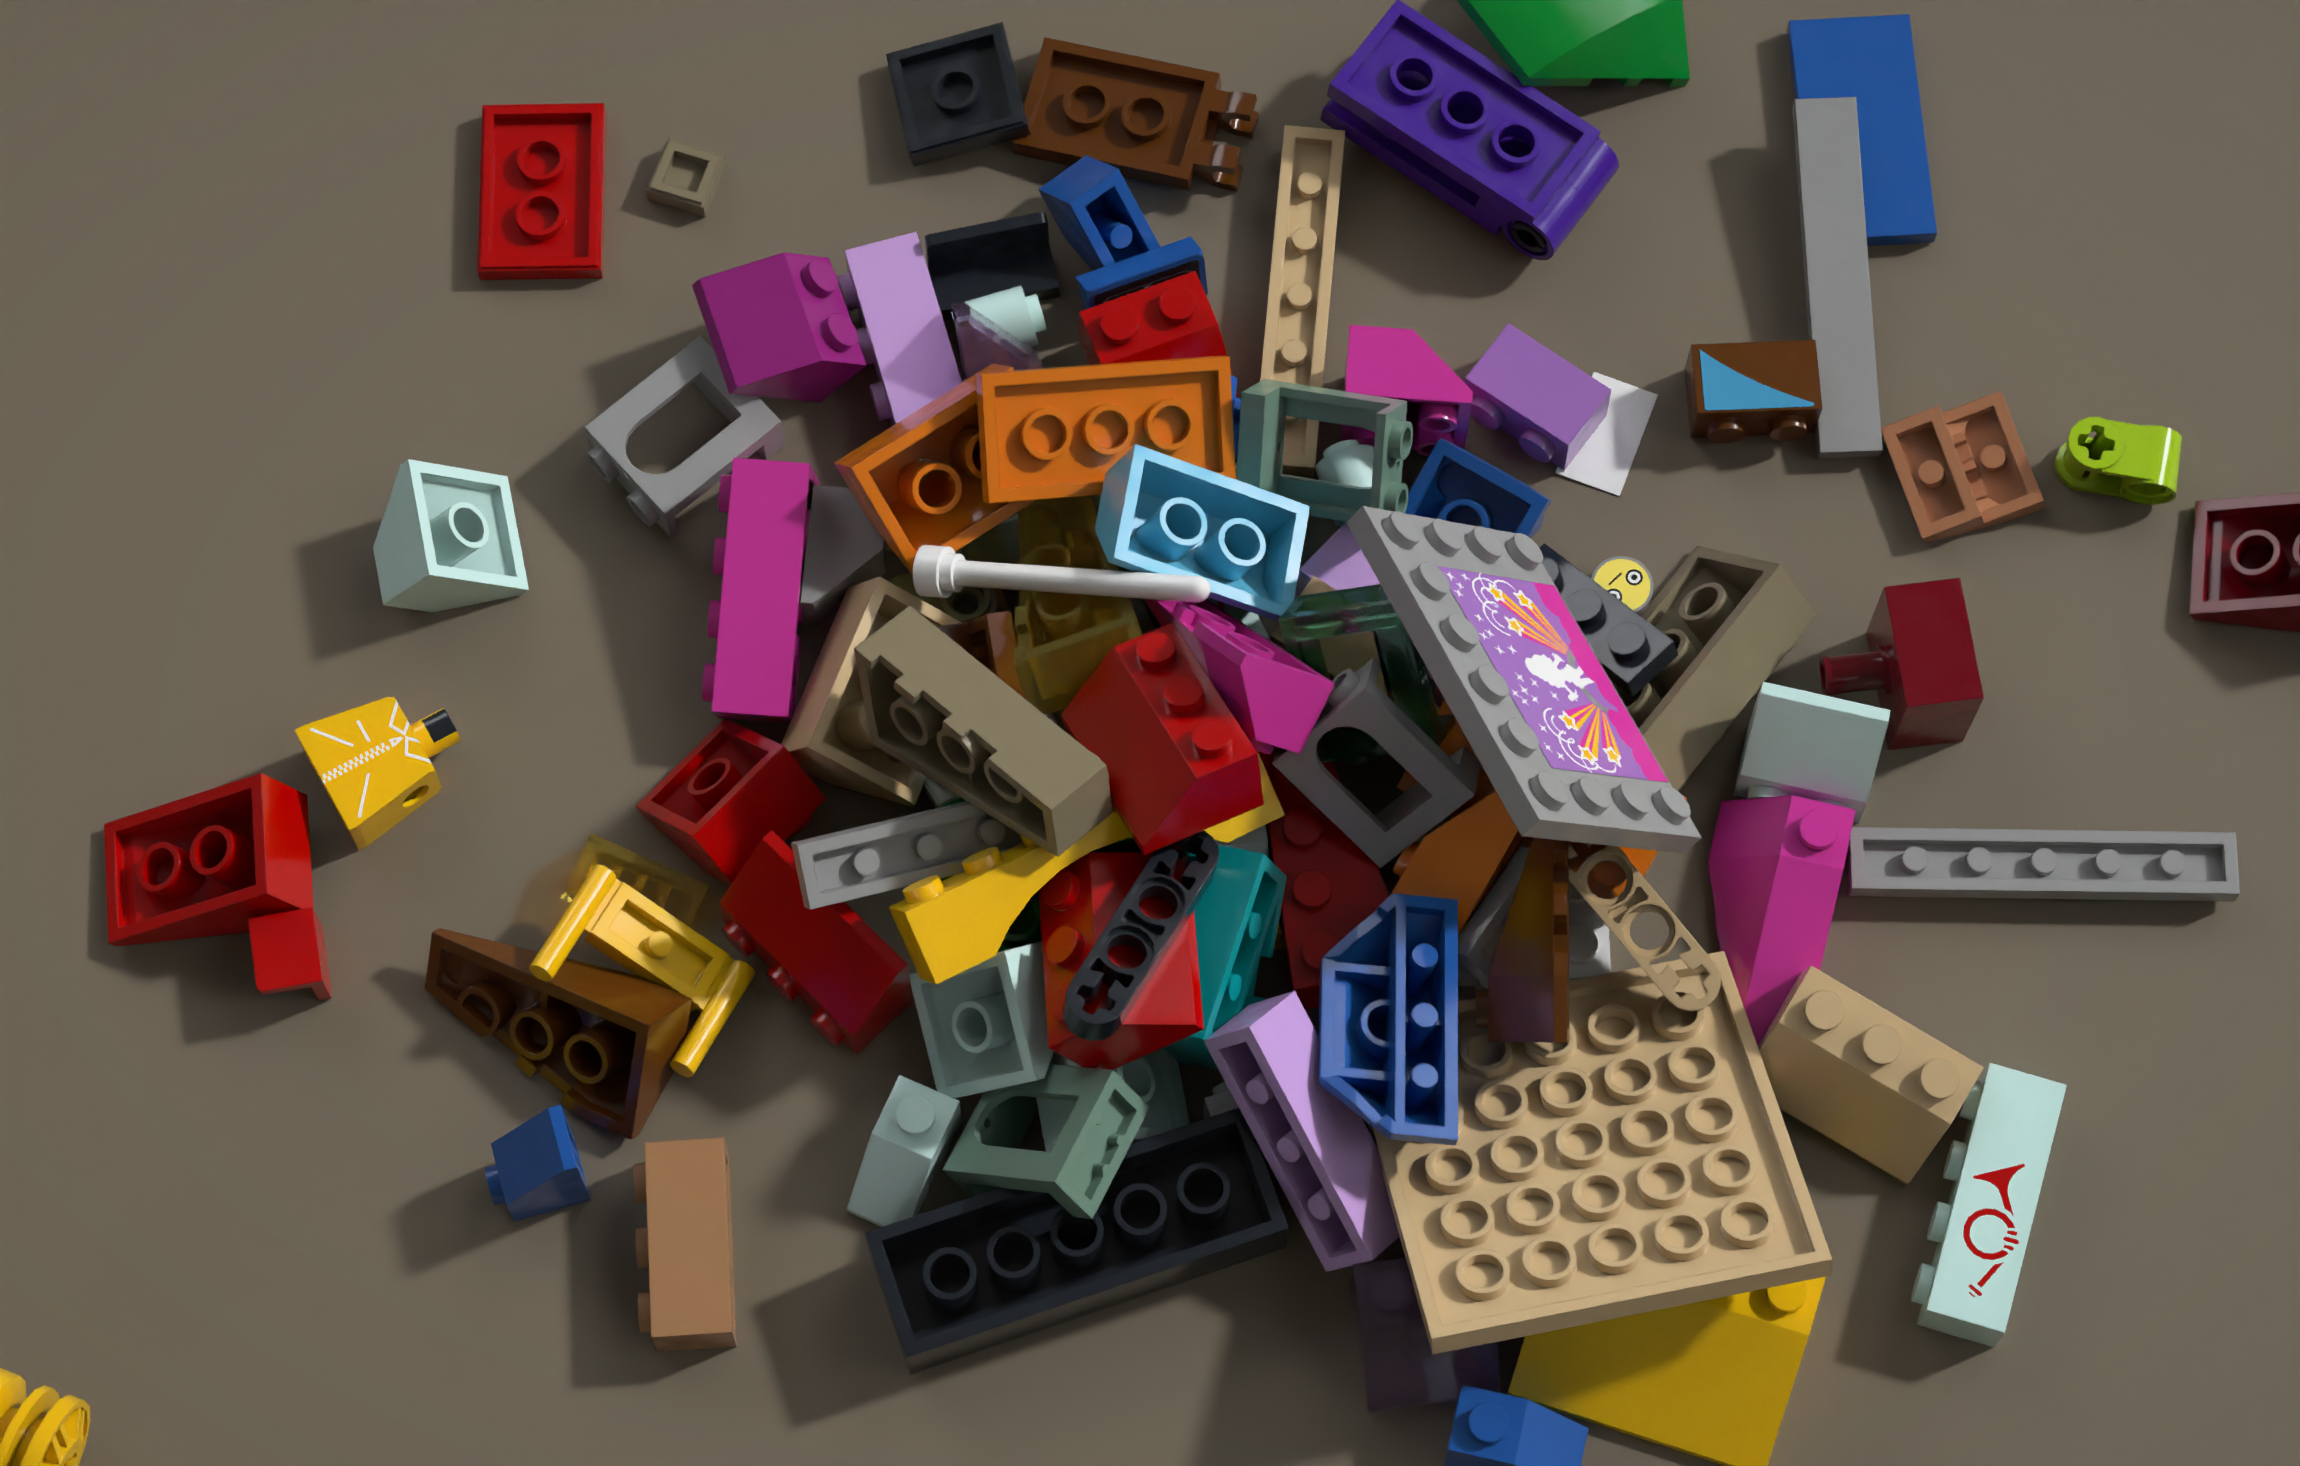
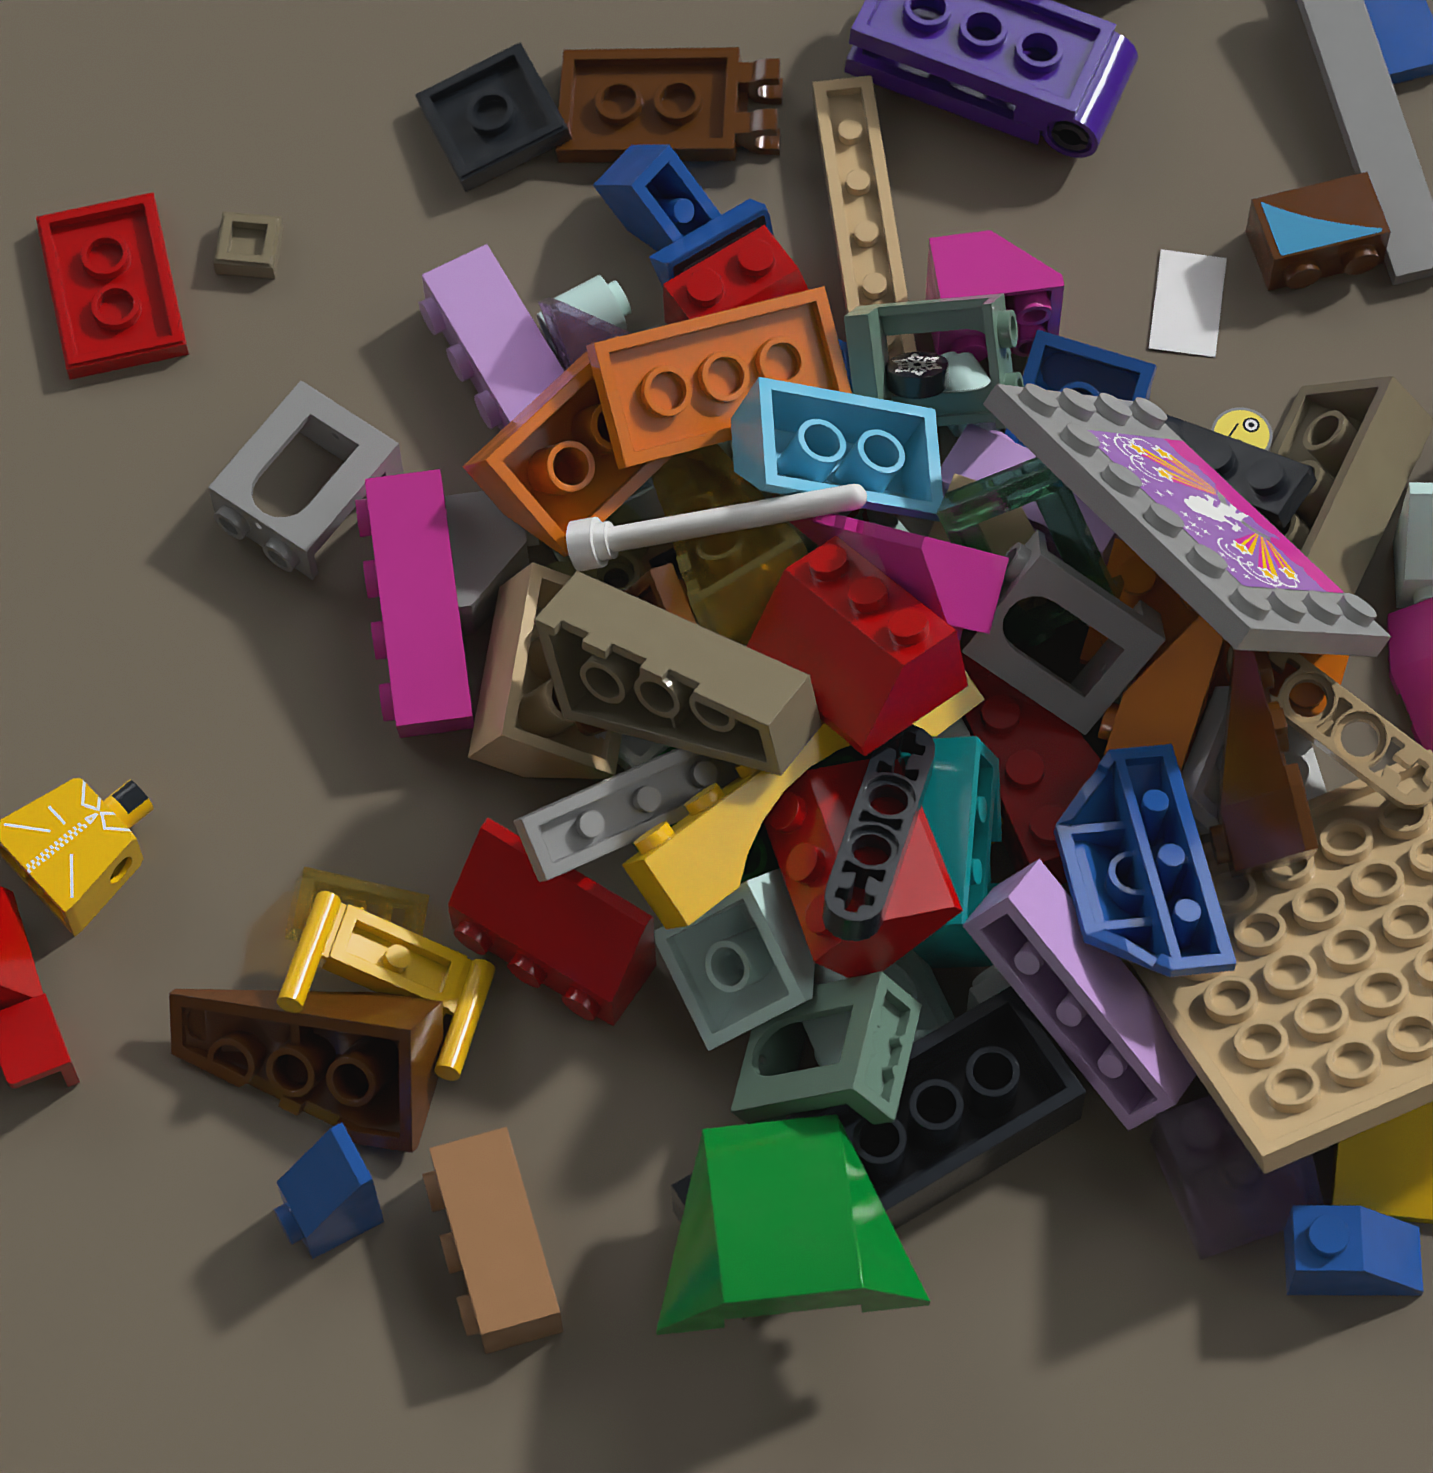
camera: 10 degrees left, 5 degrees down
light aqua slope [373,459,529,612] -> none
red slope [636,718,826,886] -> none
magenta slope [692,252,867,402] -> none
light aqua slope [847,1075,962,1227] -> none
black panel [924,212,1060,321] -> none
medium lavender brick [1465,323,1611,471] -> none
none -> green wedge [656,1114,930,1335]
none -> black tile [886,352,949,399]

